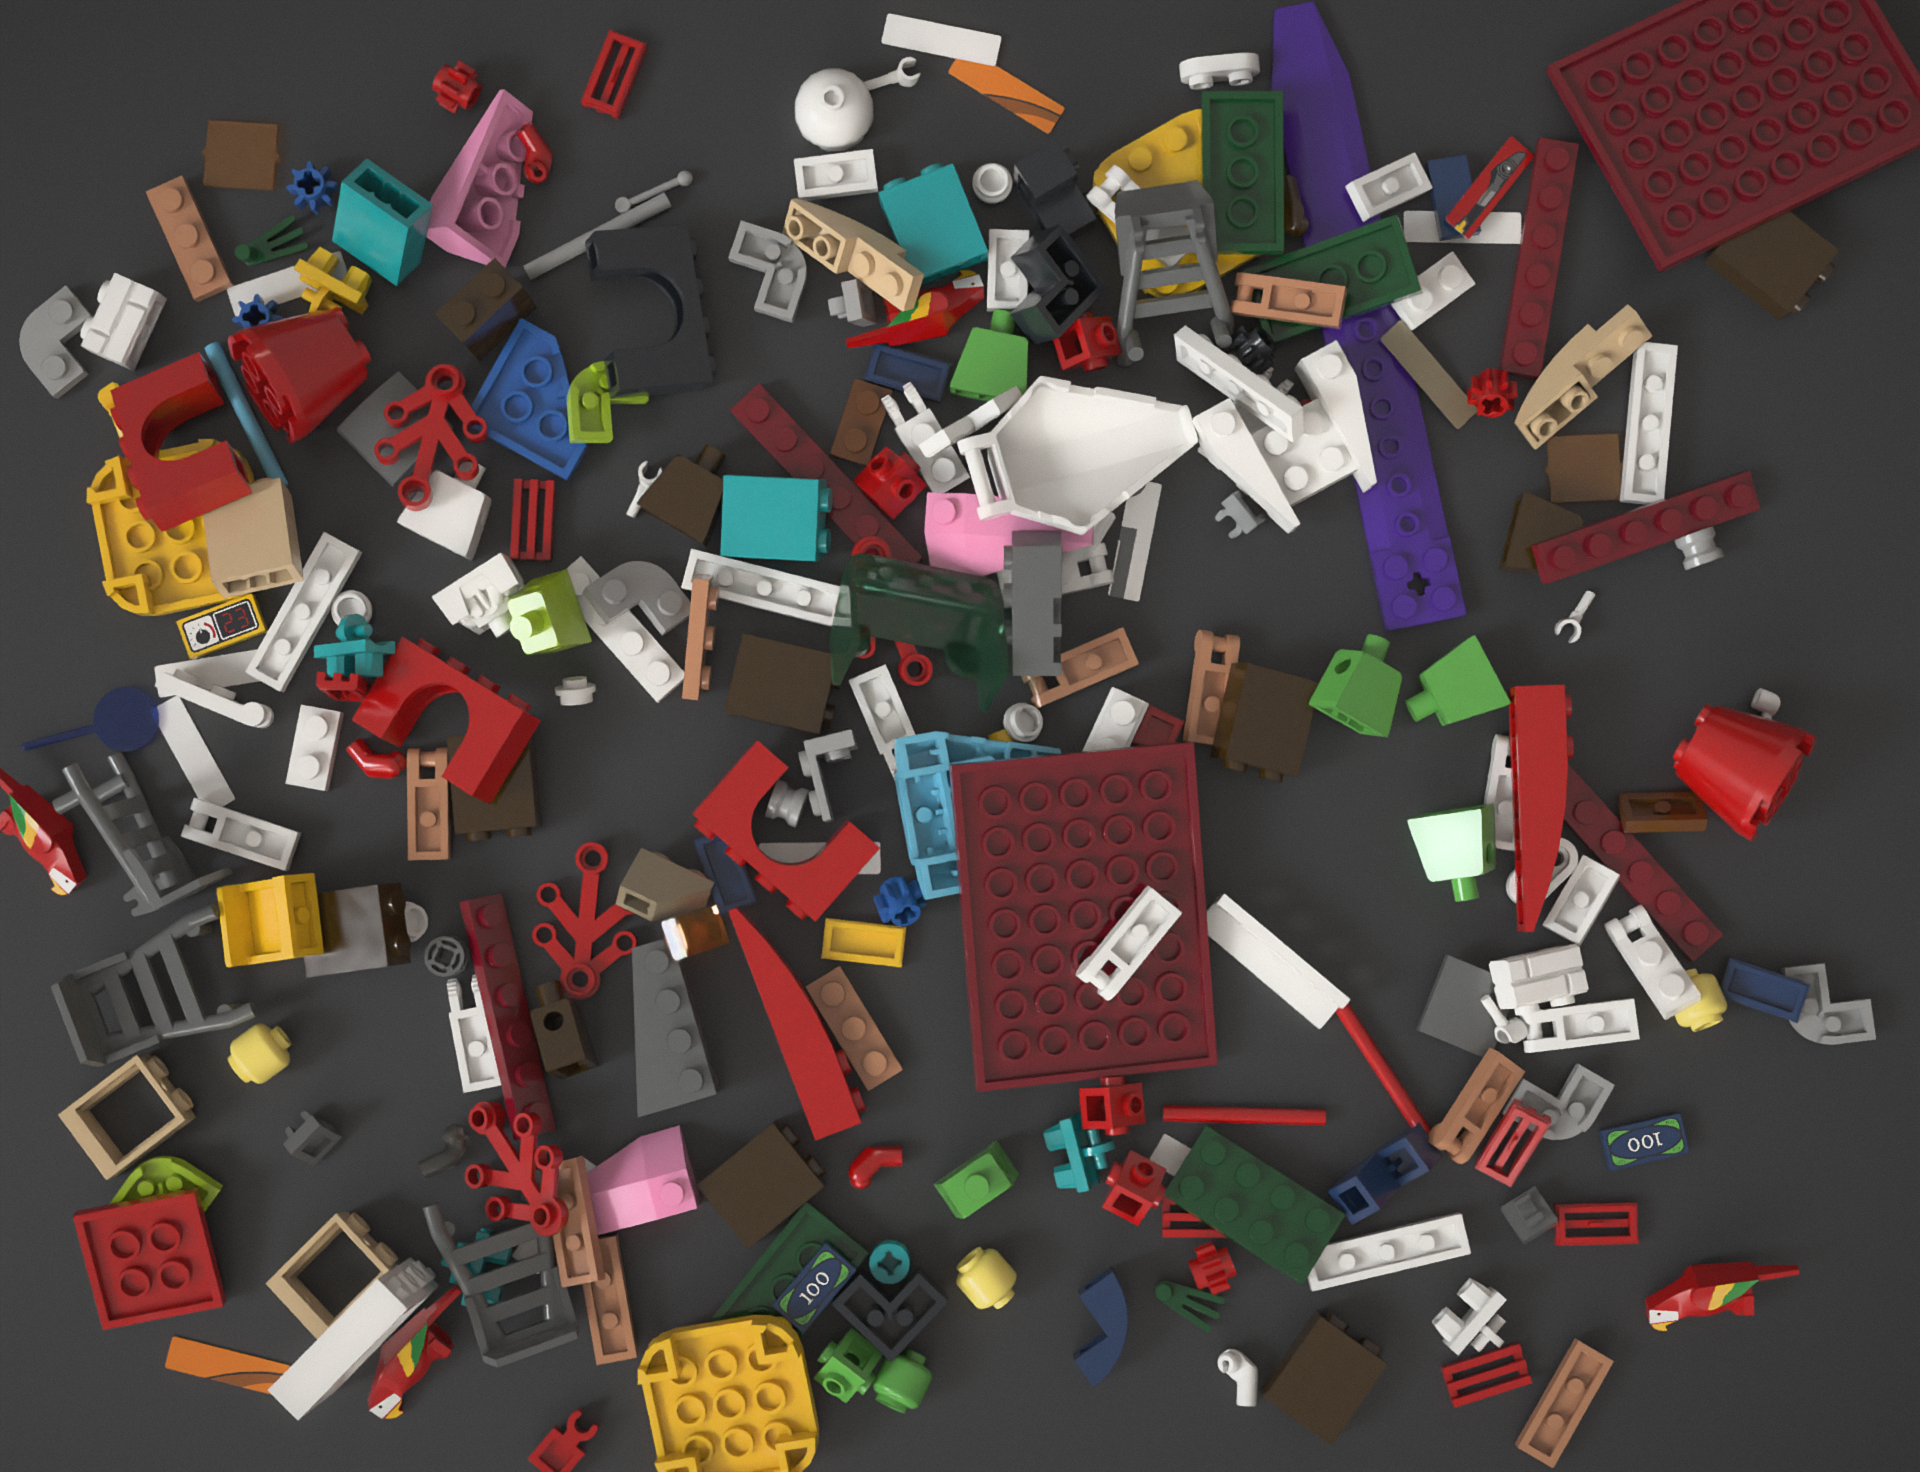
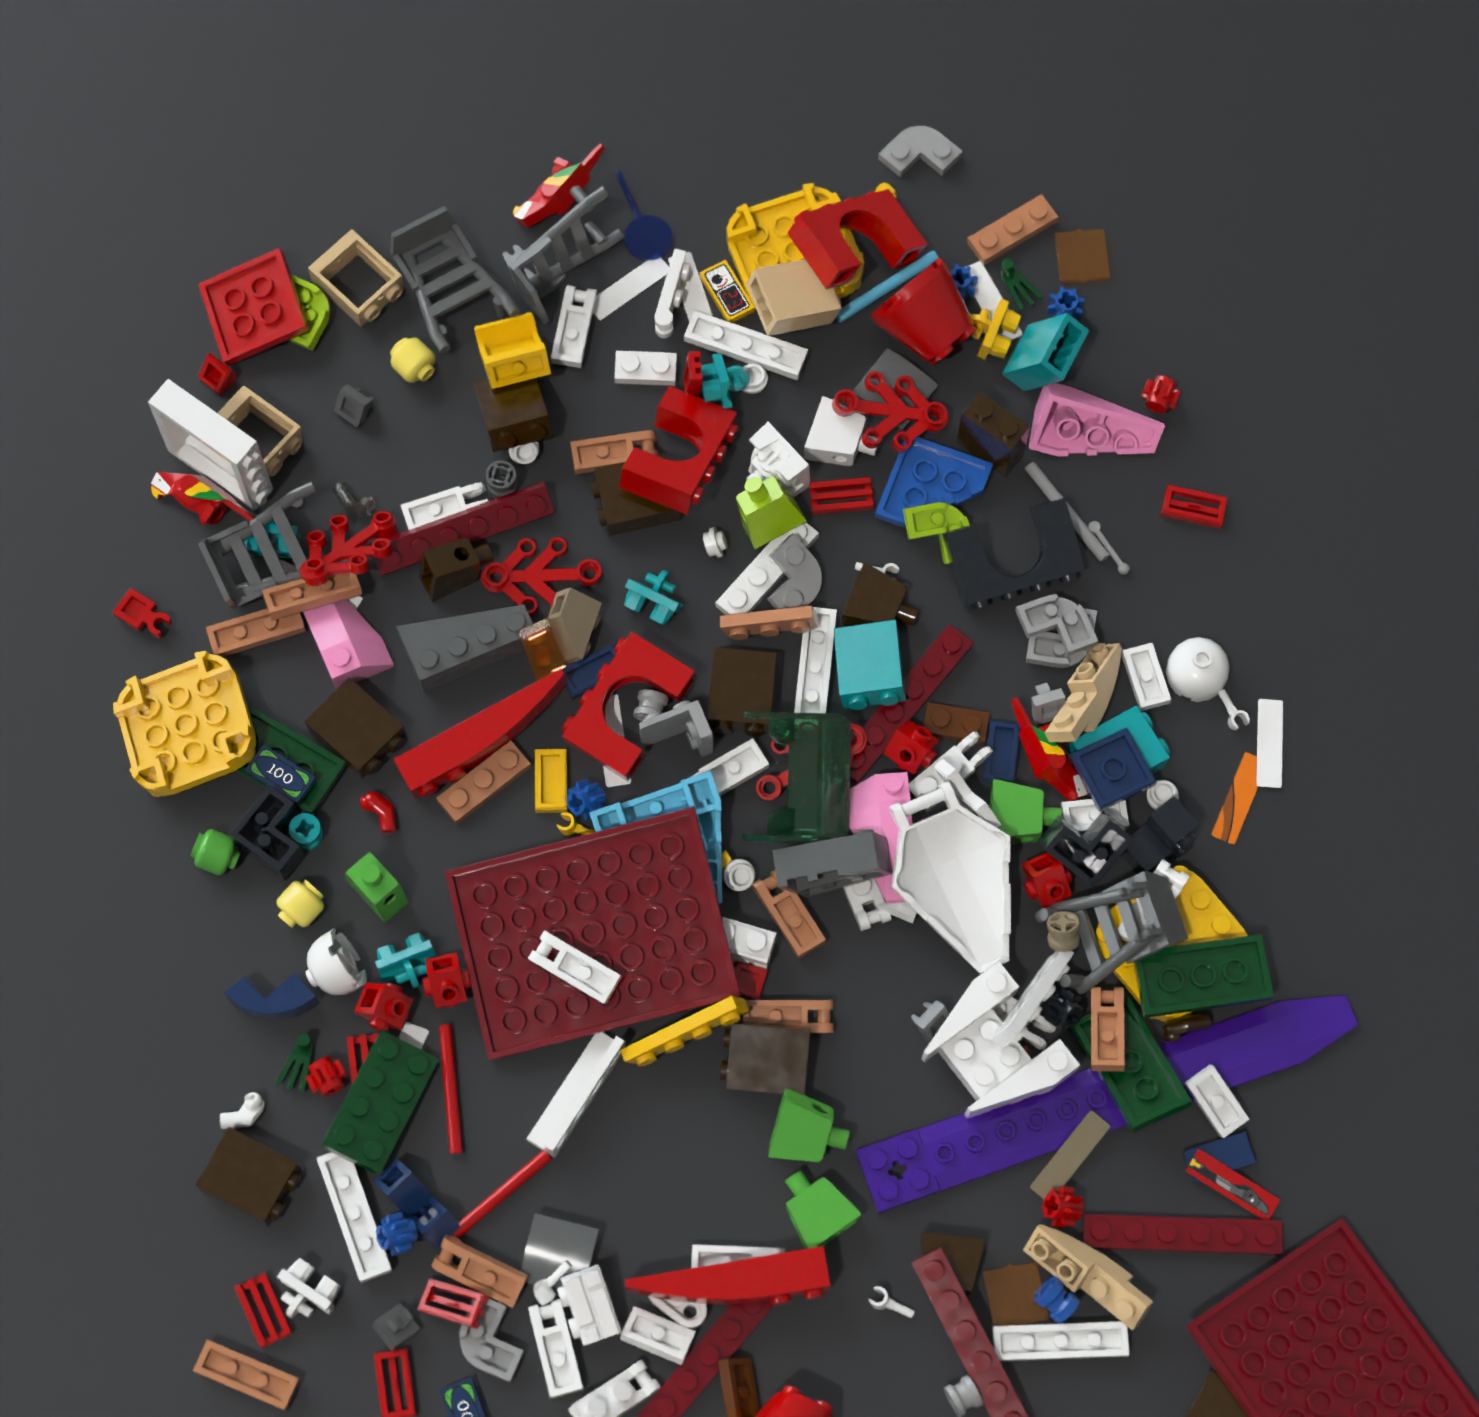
camera: 80 degrees right, 15 degrees down
white brick [81,273,167,371] -> none
orange sticker [165,1336,290,1395] -> none
red arm [346,738,407,779] -> none
red arm [516,122,552,183] -> none
bright green brick [813,1328,883,1403] -> none
white sticker [1108,482,1162,601] -> none
white plate [1179,53,1260,90] -> none
white plate [1391,251,1475,330] -> none
white sticker [1404,211,1521,244] -> none
torso [1408,803,1496,902] -> none
none -> red slope [198,353,239,395]
none -> white cylinder [306,929,367,995]
none -> blue gear [376,1212,417,1256]
none -> yellow hand [557,812,596,836]
none -> yellow plate [620,996,749,1067]
none -> teal hips [624,570,684,625]
none -> light grey plate [1015,594,1098,656]
none -> blue wheel [1033,1276,1080,1324]
none -> dark tan wheel [1047,911,1080,952]
none -> dark blue tile [1070,728,1157,812]

